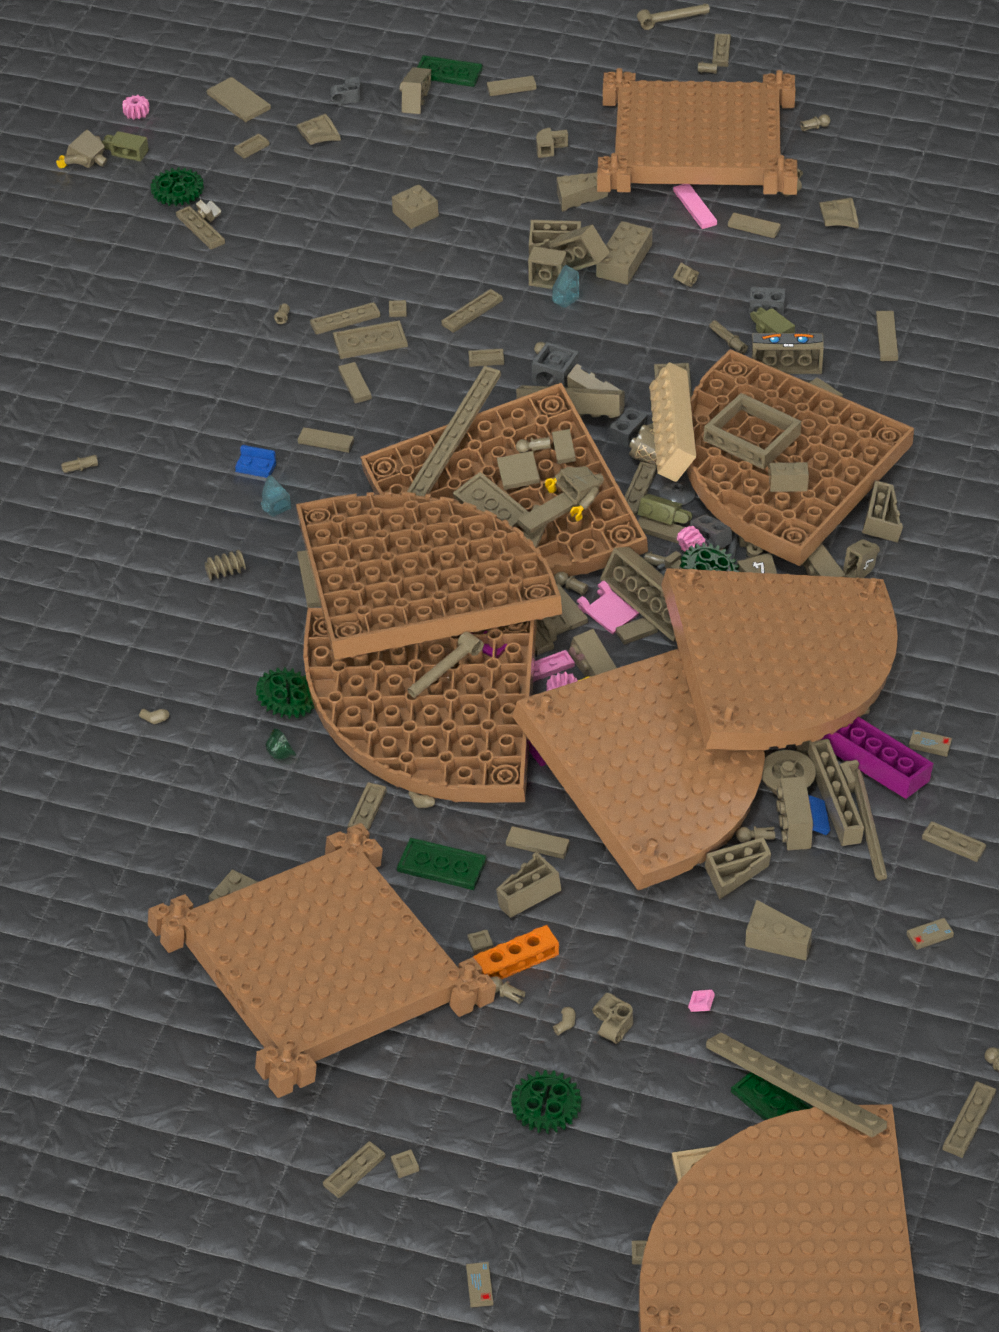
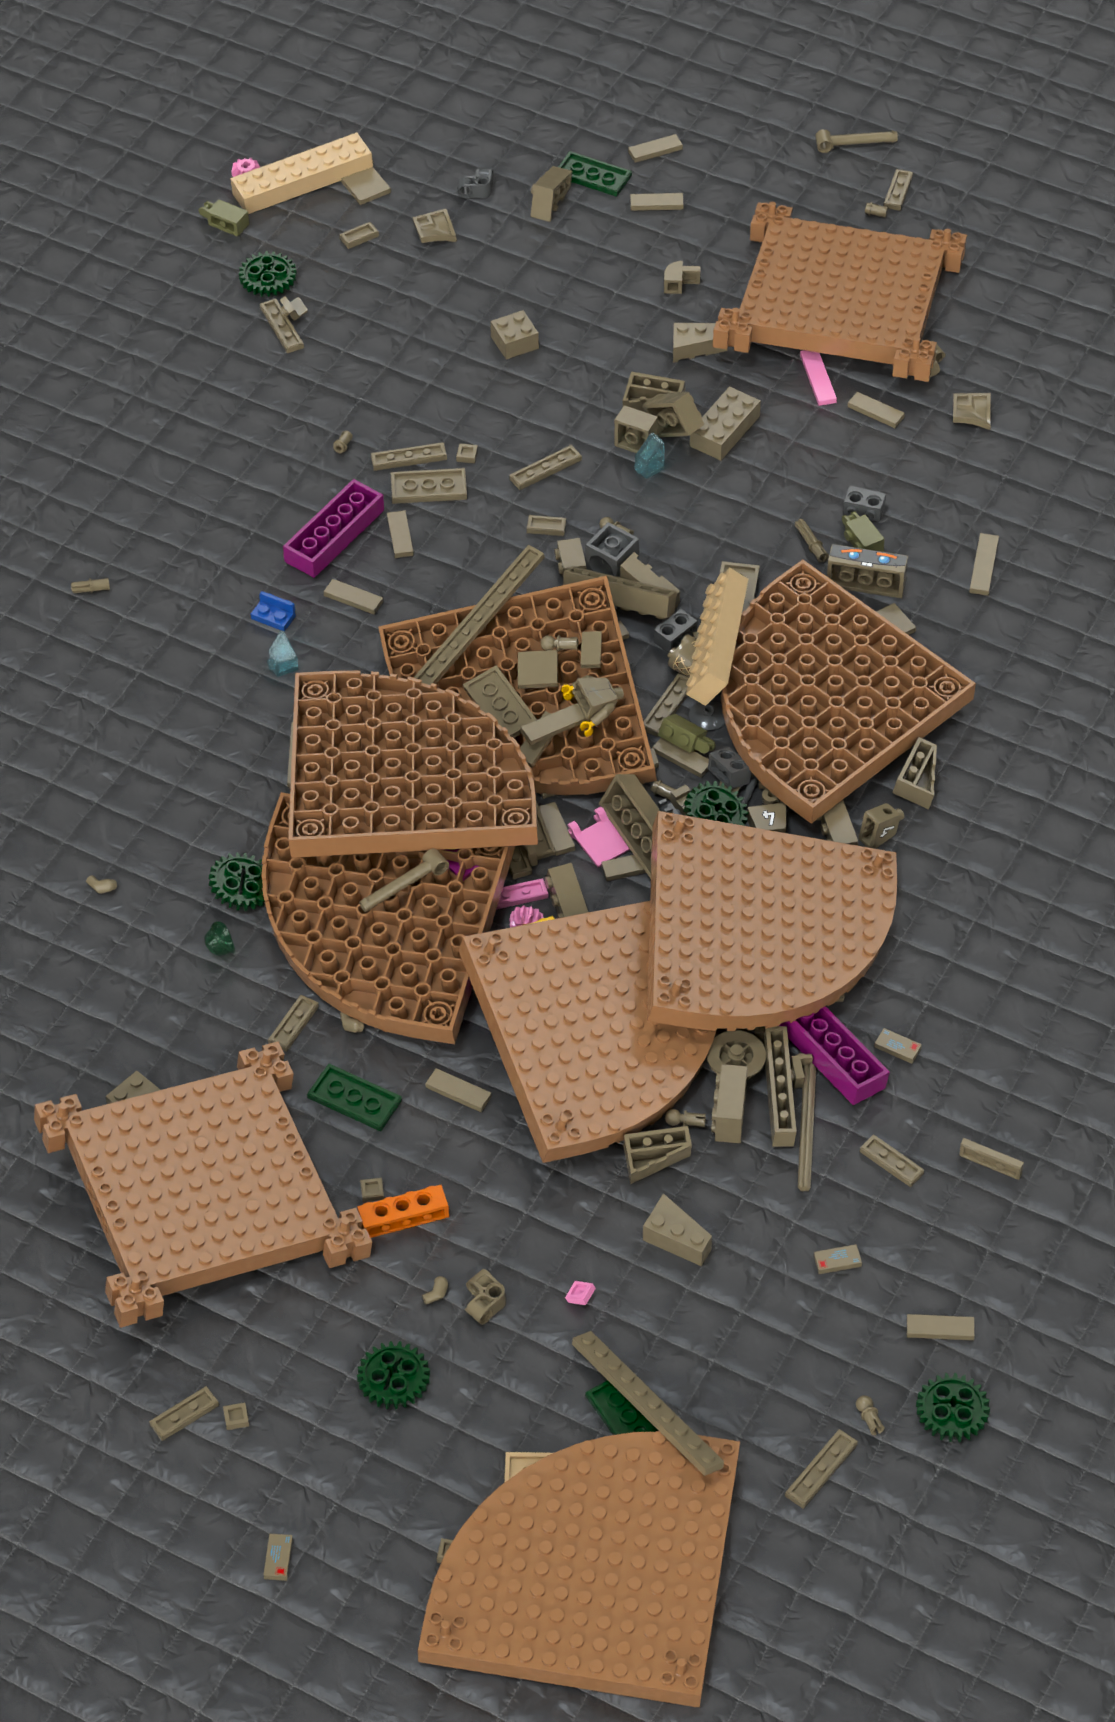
camera: 10 degrees right, 5 degrees up
dark tan torso [56,129,108,168] -> none
dark tan piece [205,550,246,581] -> none
dark tan pin [491,976,525,1004] -> none
dark tan wedge [496,851,561,918] -> none
dark tan pin [554,572,588,596] -> none
dark tan bracket [673,263,699,287] -> none
bright pink gear [677,526,707,552] -> none
dark tan window [703,393,802,470] -> none
dark tan slope [768,462,809,492] -> none
dark tan pin [800,114,831,132] -> none
blue tile [808,795,830,835] -> none
none -> tan brick [230,133,373,214]
none -> magenta brick [283,479,384,578]
none -> dark tan brick [554,538,586,577]
none -> tile [628,134,683,163]

